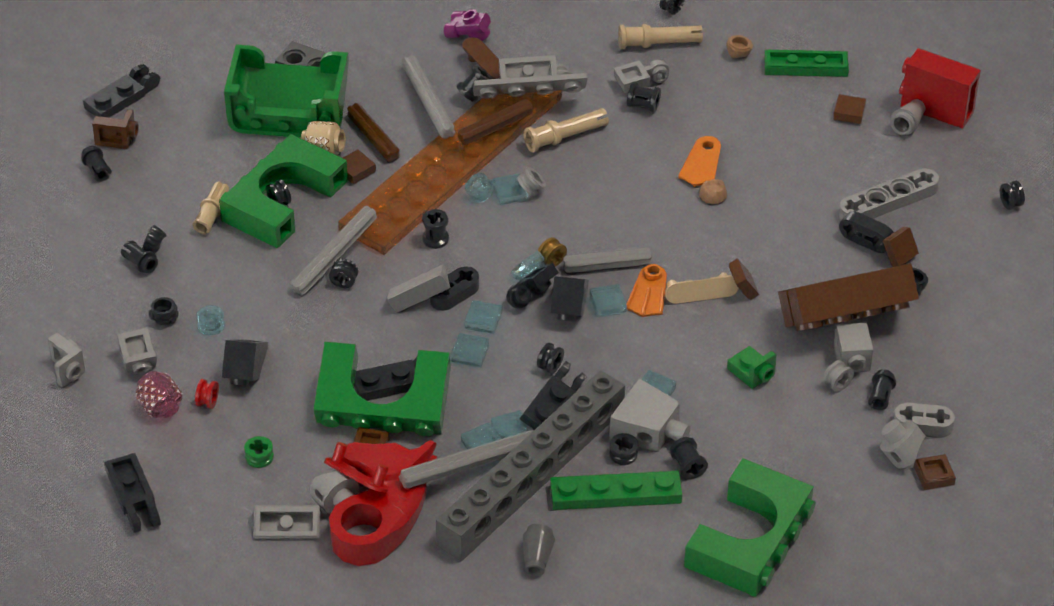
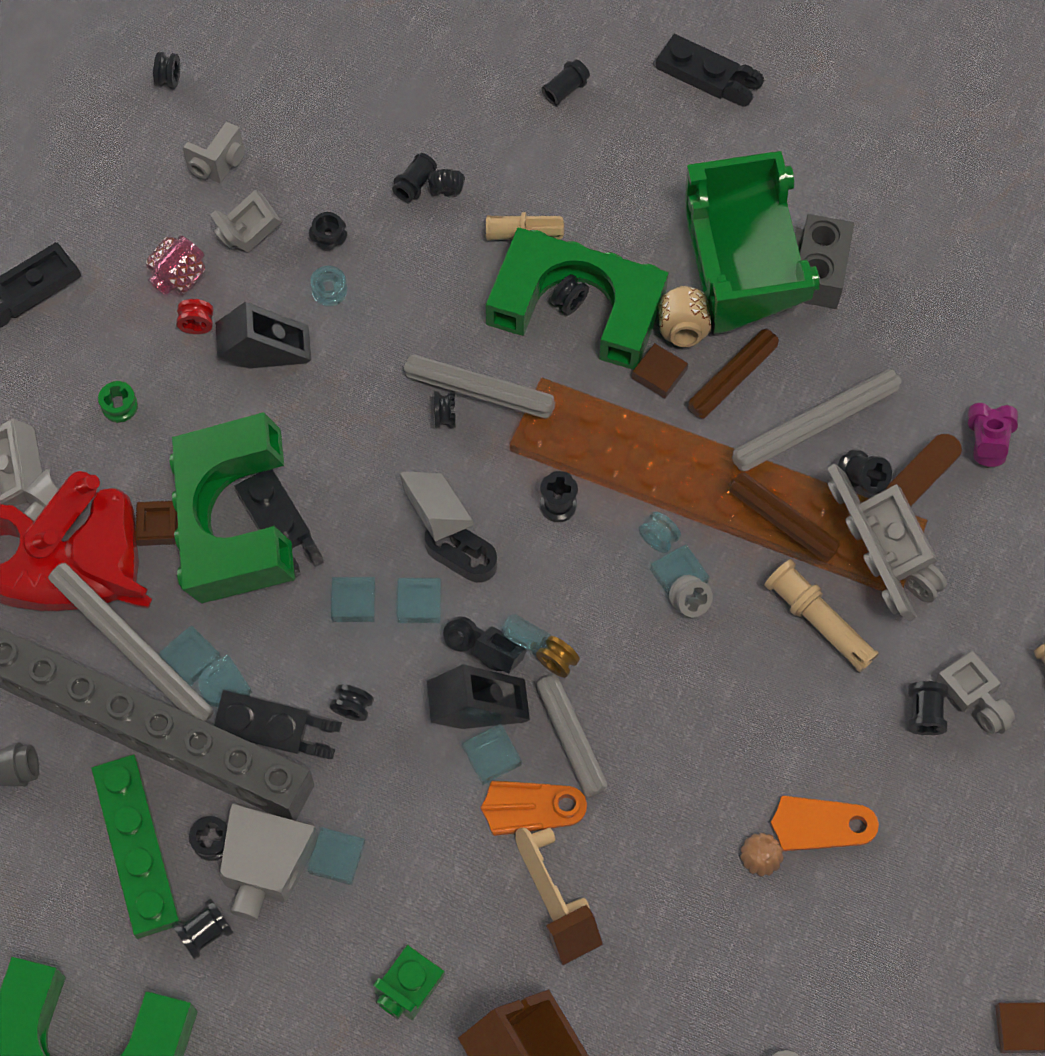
camera: 75 degrees right, 20 degrees up
reddish brown bracket [92,110,139,149] -> none

